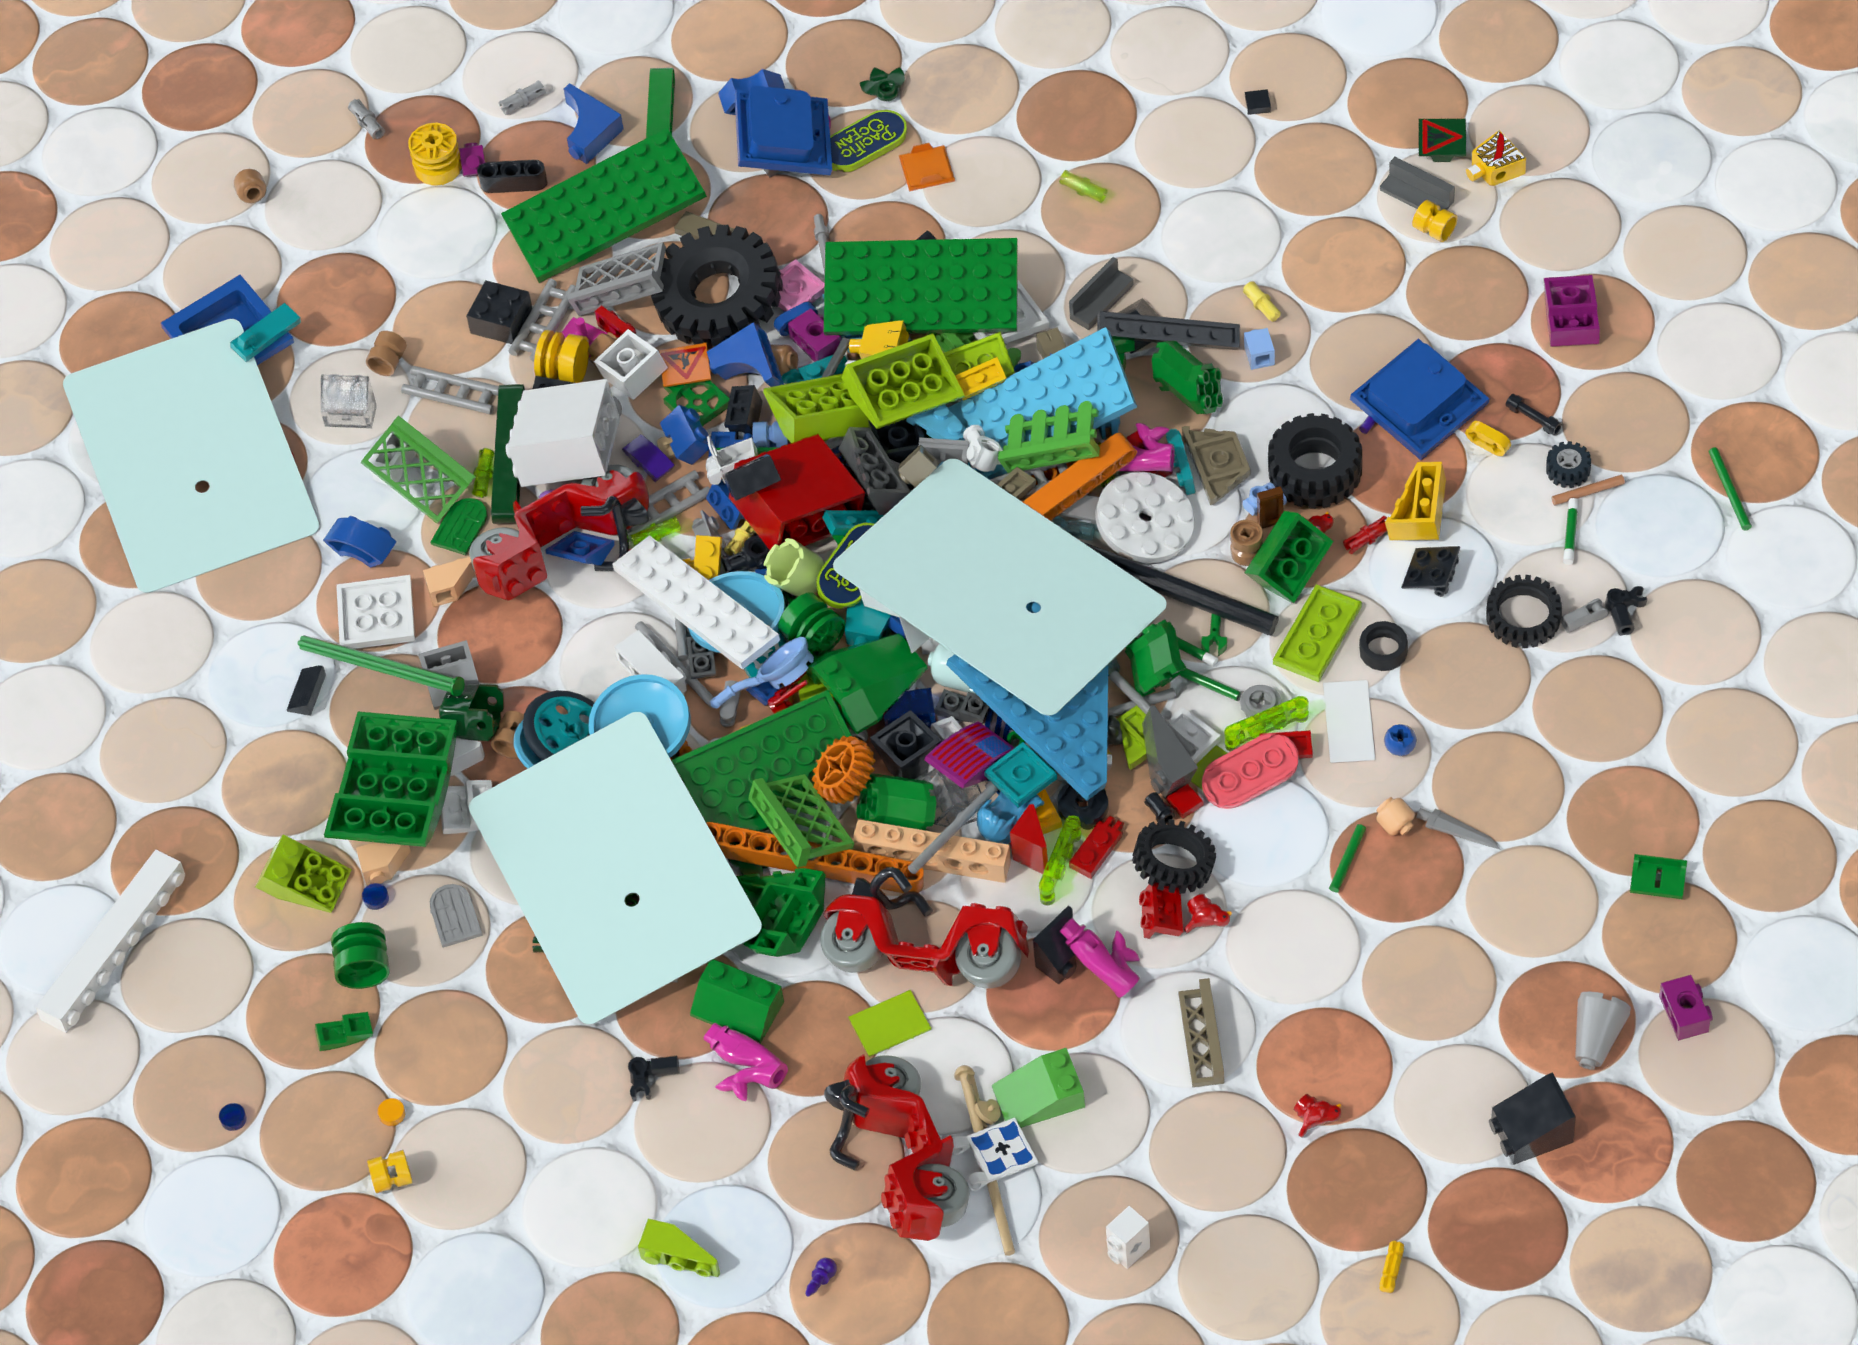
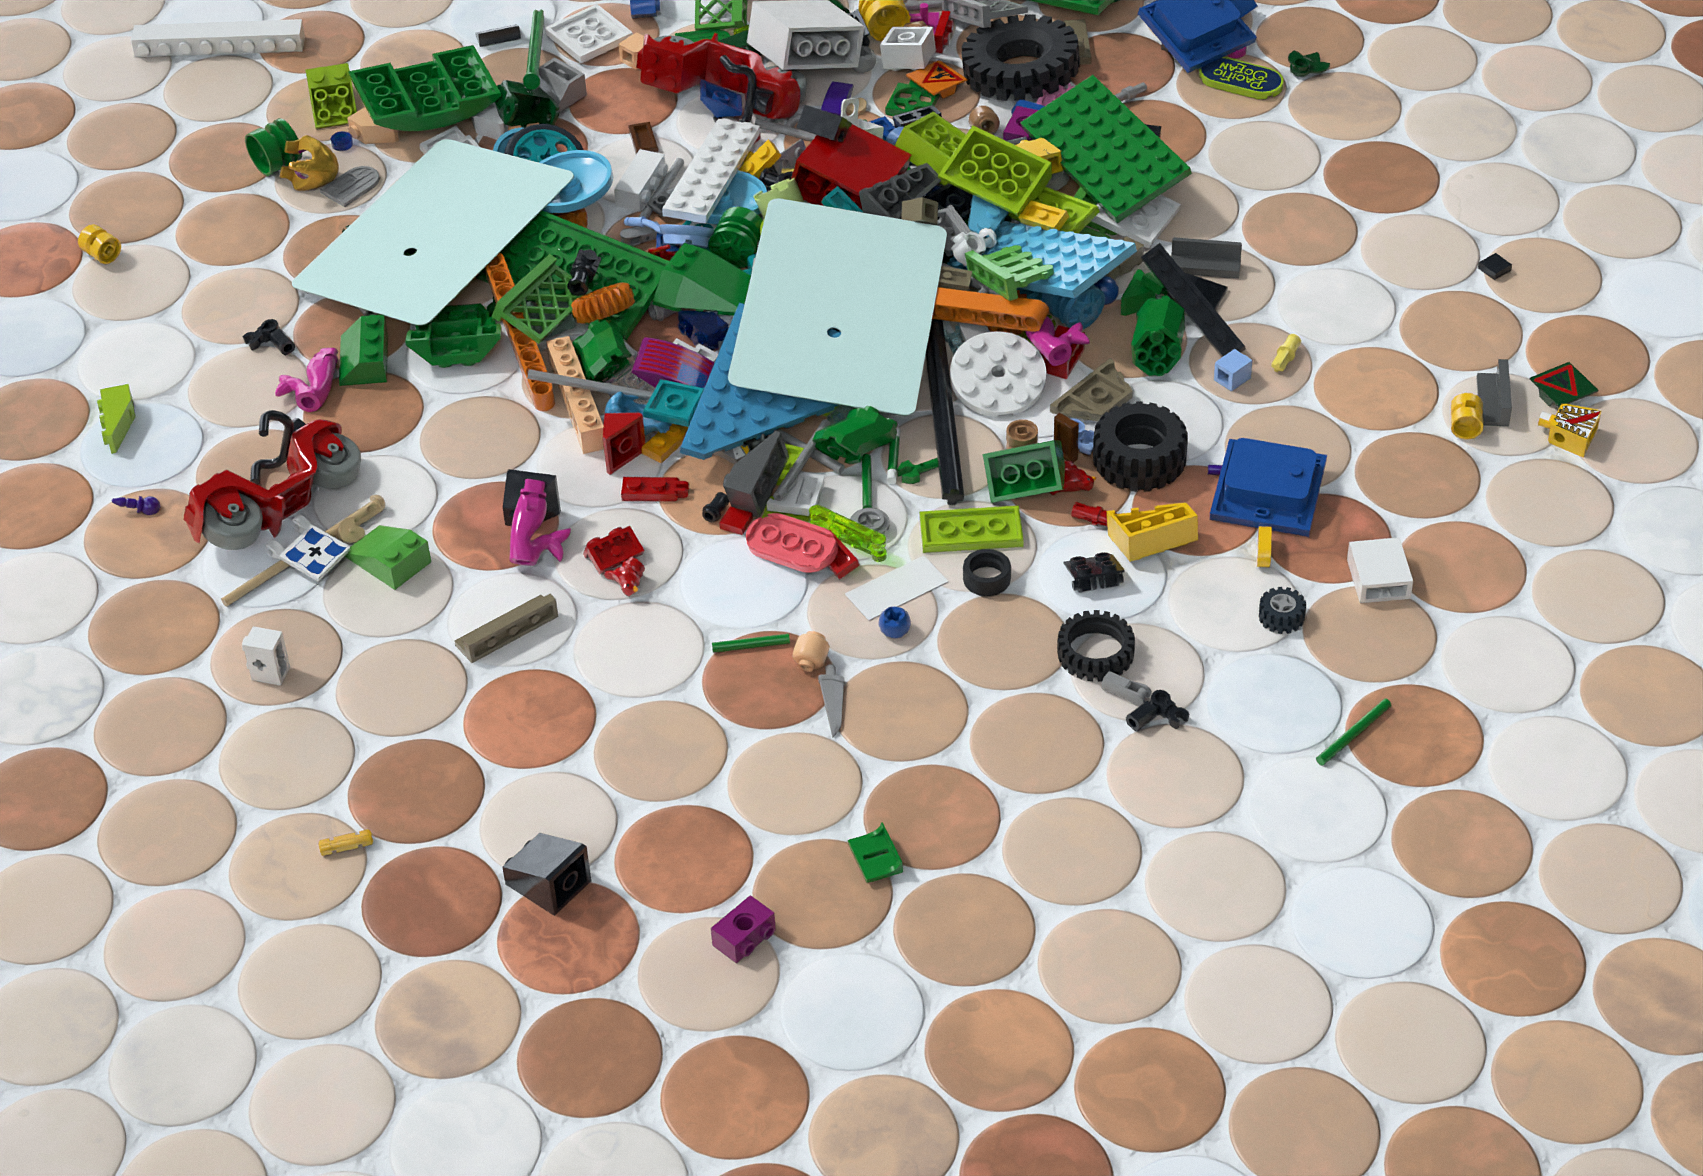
camera: 55 degrees right, 10 degrees down
clear blue tile [219,1103,247,1131] -> none
green slope [315,1012,373,1051] -> none
light orange tile [378,1098,405,1126] -> none
clear neon green pin [630,516,681,547] -> none
blue brick [660,405,709,465] -> none
blue arch [707,322,784,387] -> none
piece [820,867,1029,989] -> none
lime window [848,990,932,1057] -> none
black slope [870,710,942,779] -> none
orange piece [899,143,955,192] -> none
clear neon green plate [1039,816,1082,906] -> none
black plate [1057,783,1109,830] -> none
clear neon green pin [1059,170,1108,203] -> none
black tyre [1132,819,1216,894] -> none
teal hinge [1166,428,1196,495] -> none
red animal [1294,1094,1341,1138] -> none
black bar [1506,394,1562,436] -> none
magenta slope [1544,275,1600,347] -> none
nougat bar [1551,474,1625,506] -> none
green bar [1563,498,1579,565] -> none
light grey cone [1575,991,1631,1070] -> none
none -> pearl gold piece [280,135,339,191]
none -> black connector [567,249,601,296]
none -> reddish brown tile [628,122,658,154]
none -> white brick [1347,537,1413,603]

